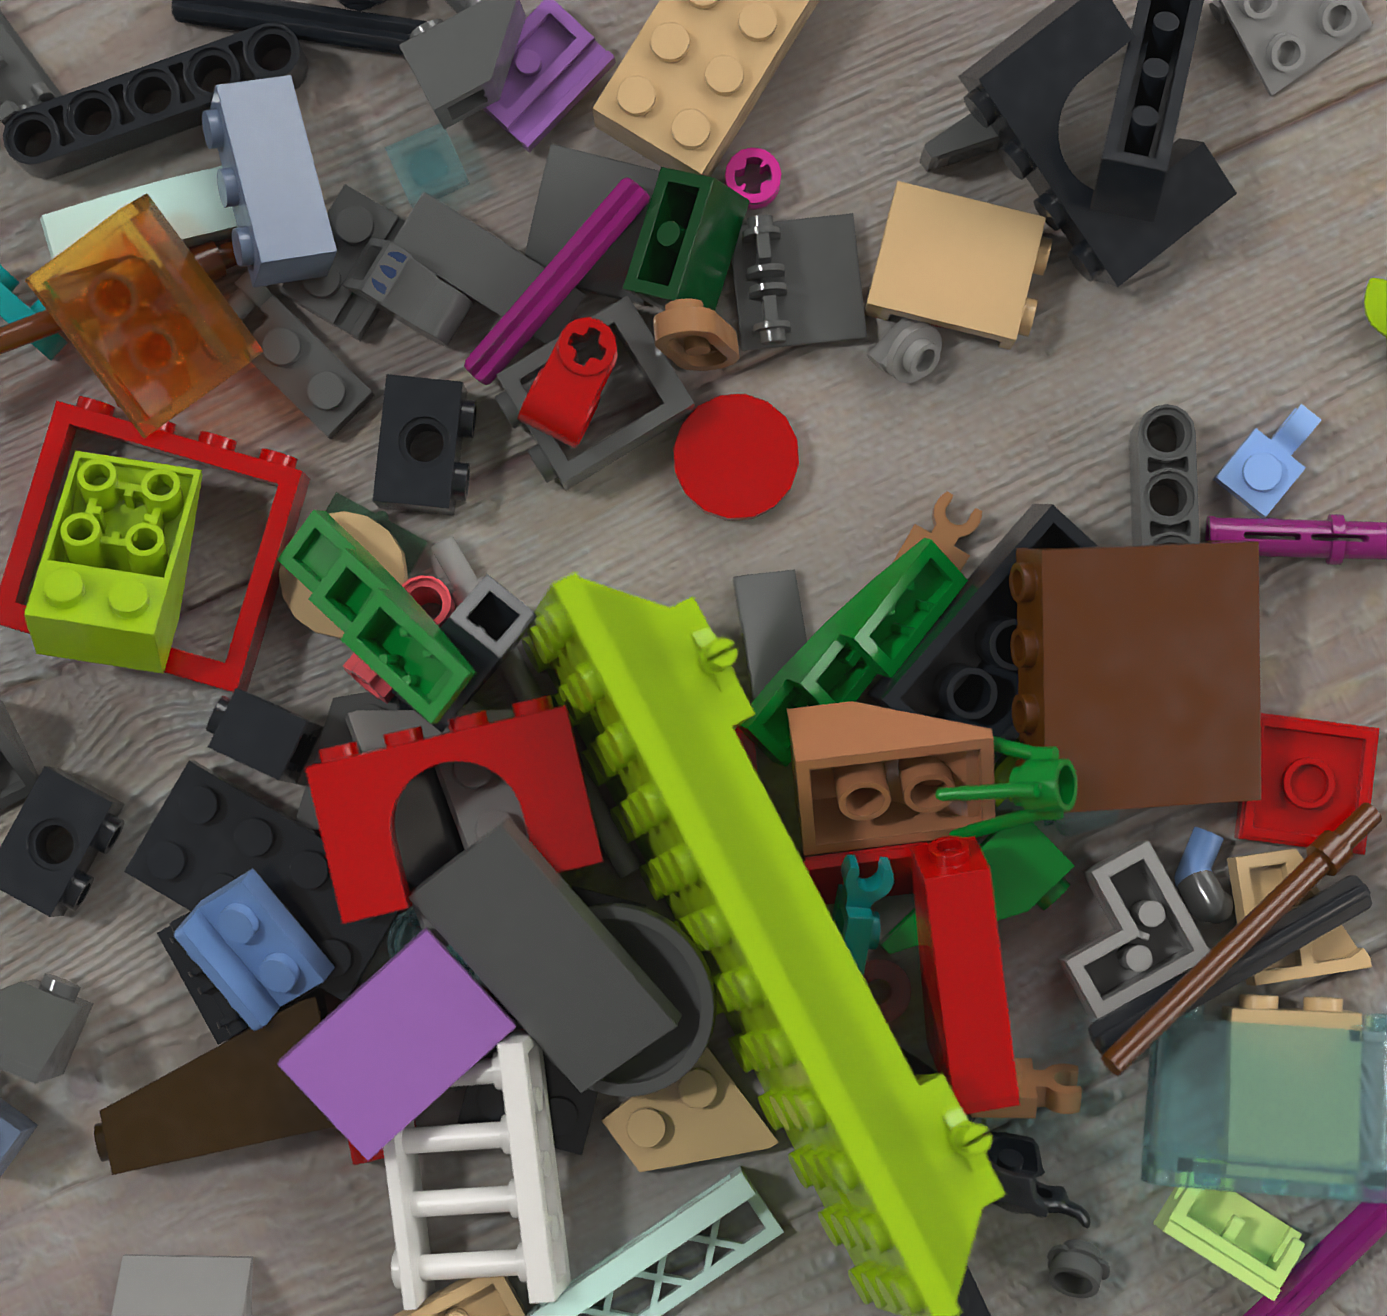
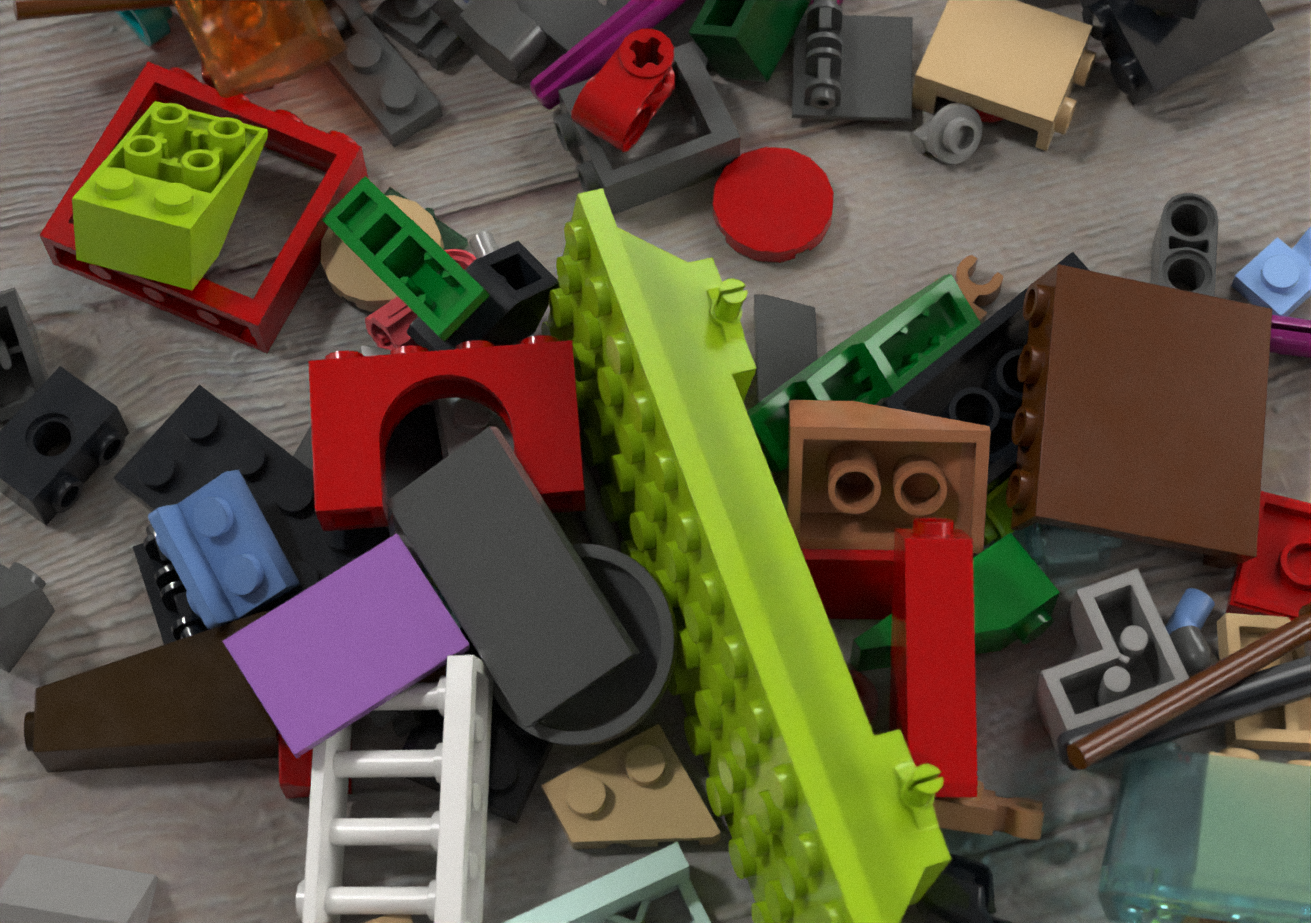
camera: 10 degrees right, 20 degrees down
black brick [206,688,324,784] -> none
black brick [372,374,477,516] -> none
medium nougat plate [653,299,739,371] -> none
teal plate [832,854,894,974] -> none
green plant [935,736,1078,838] -> none

